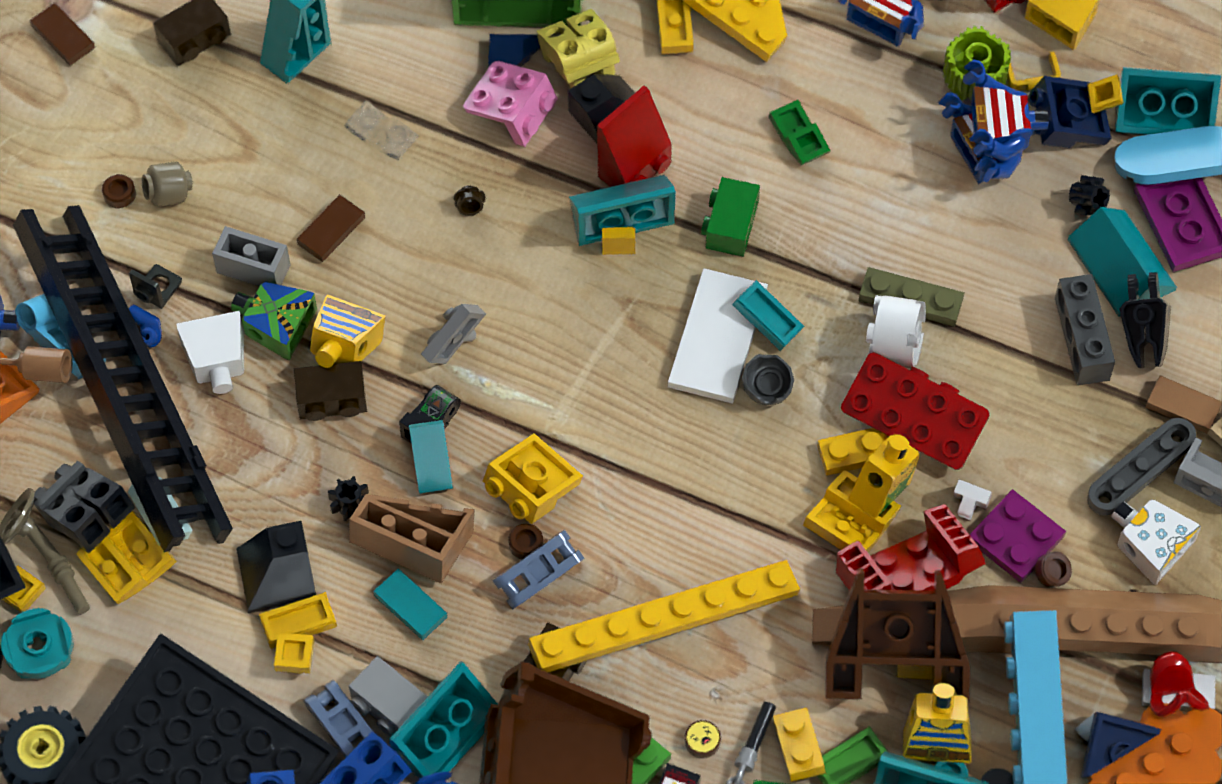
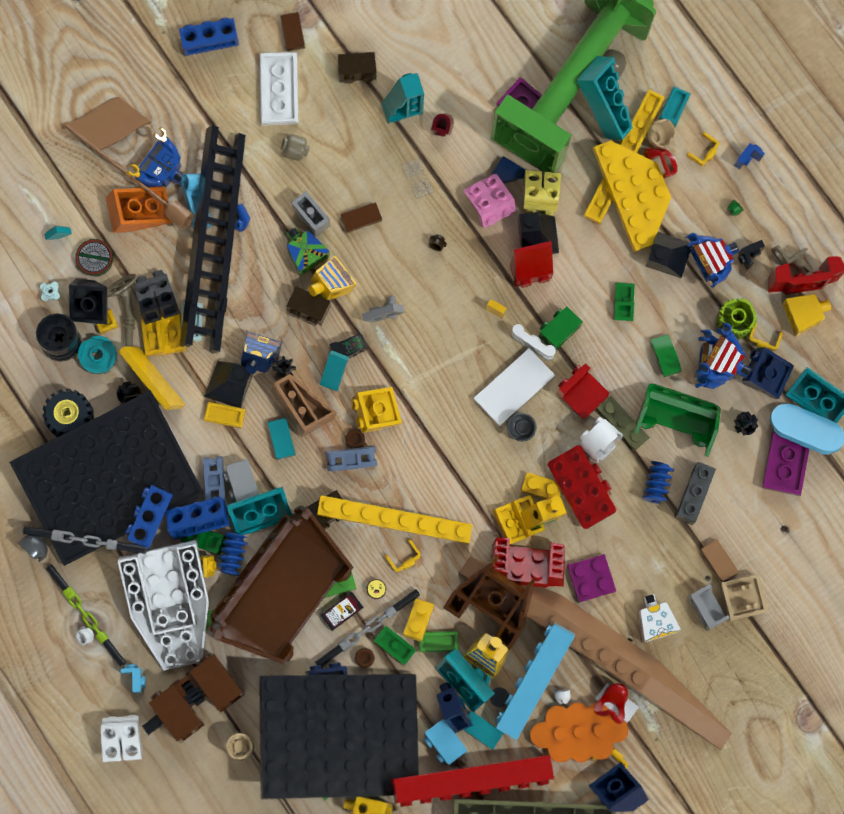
camera: 25 degrees right, 15 degrees up
reddish brown tile [102,174,136,208] -> none
pearl dark grey bracket [129,264,182,309] -> none
white torso [176,311,244,394] -> none
yellow tile [274,633,314,674] -> none
teal slope [569,175,676,246] -> none
teal tile [732,280,804,351] -> none
white tile [954,480,991,520] -> none
reddish brown tile [1035,552,1072,588] -> none
teal slope [1068,207,1177,317] -> none
dark blue tile [1081,712,1161,779] -> none
yellow slope [1087,74,1124,114] -> none
dark grey plate [1087,418,1196,515] -> none
black hinge [1119,272,1171,368] -> none
none -> black gear [116,381,141,403]
none -> yellow tile [119,347,186,410]
none -> dark blue torso [241,331,282,374]
none -> white tile [260,52,298,125]
none -> yellow piece [384,539,421,573]
none -> dark red plate [431,113,454,137]
none -> white plate [511,324,556,361]
none -> red bracket [557,363,609,419]
none -> green windscreen [634,384,721,457]
none -> blue piece [642,461,674,504]
none -> black slope [646,232,692,278]
none -> green slope [650,334,682,377]

